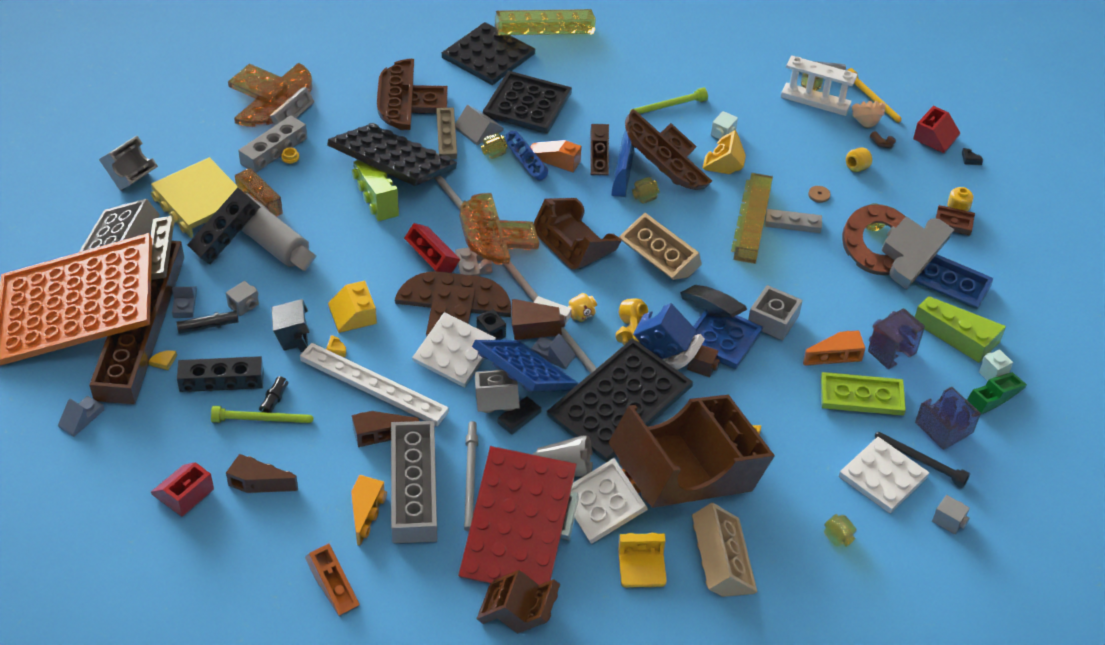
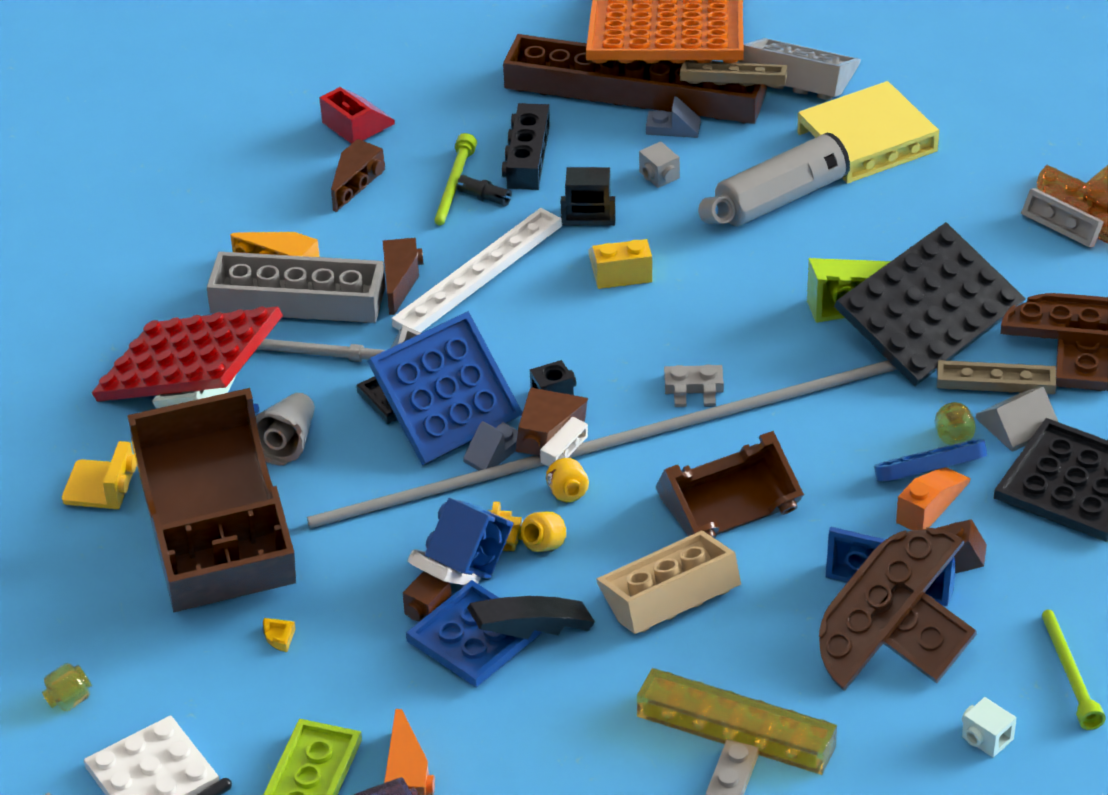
camera: 105 degrees right, 5 degrees down
sand blue slope [58,396,104,437] -> none
light grey piece [99,136,158,190] -> none
yellow tile [149,350,177,370] -> none
black pin [176,310,239,334] -> none
black brick [187,187,260,264] -> none
clear orange brick [235,168,283,216] -> none
light grey brick [238,115,307,173] -> none
yellow plate [281,147,299,164] -> none
orange slope [305,543,360,616] -> none
yellow tile [326,335,346,357] -> none
reddish brown plate [395,271,511,337] -> none
red brick [404,223,461,273] -> none
white plate [412,312,496,388] -> none
clear orange plate [459,193,539,265] -> none
reddish brown bracket [477,570,560,634] -> none
black plate [547,338,693,462] -> none
clear yellow head [632,177,660,203] -> none
tan slope [692,502,757,597] -> none
yellow slope [703,131,746,174] -> none
light grey brick [748,285,803,340] -> none

